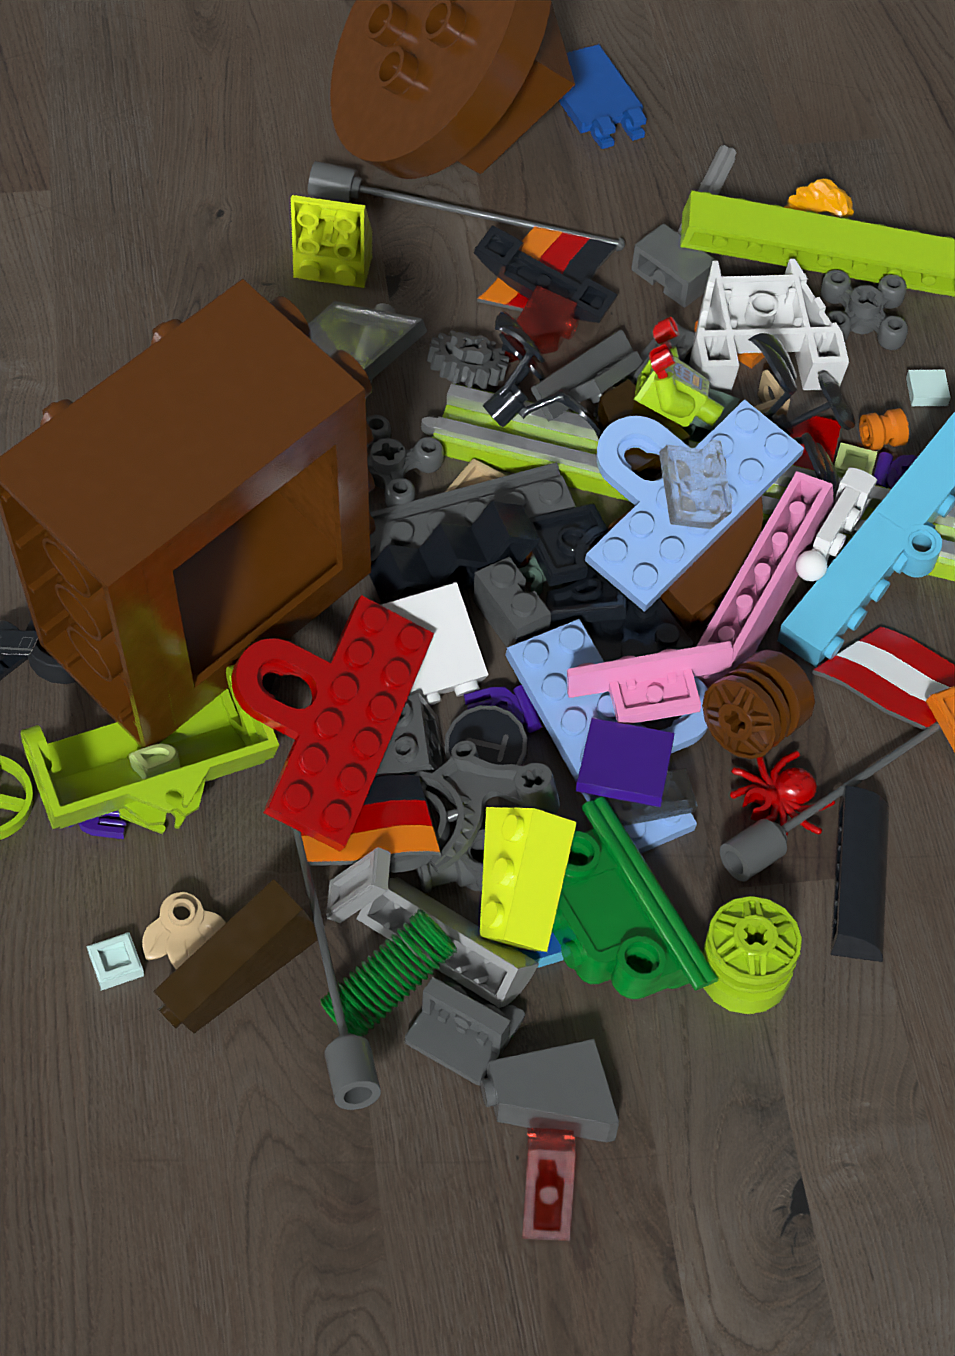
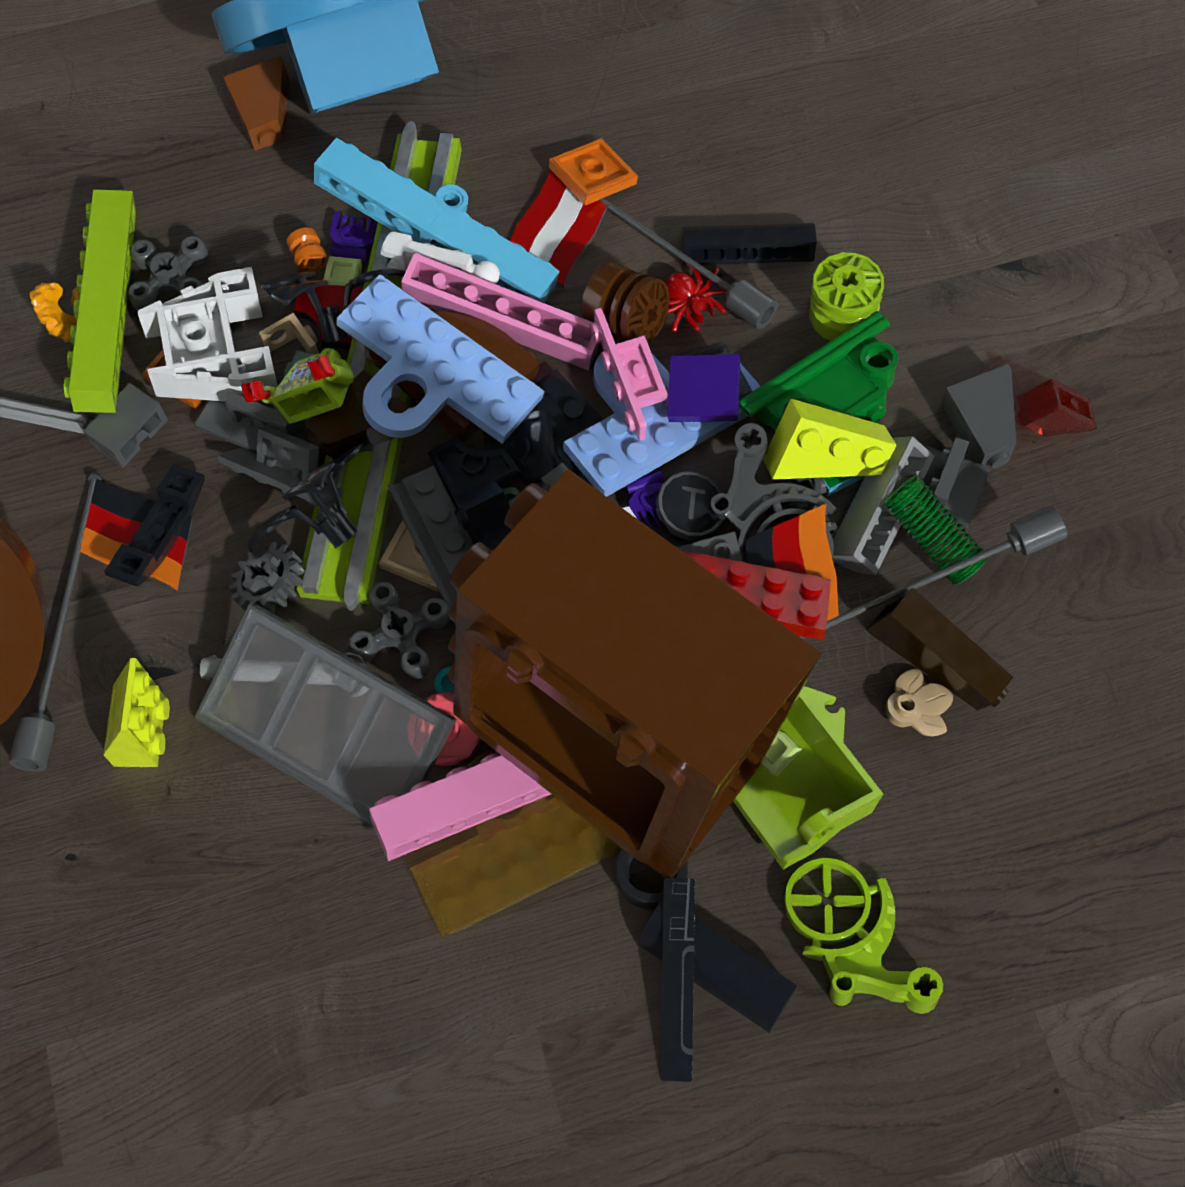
camera: 90 degrees left, 10 degrees up
light aqua tile [87,932,144,991] -> none
light grey tile [326,847,391,923] -> none
clear red slope [504,286,579,363] -> none
clear bracket [659,440,732,529] -> none
light aqua tile [906,370,951,406] -> none

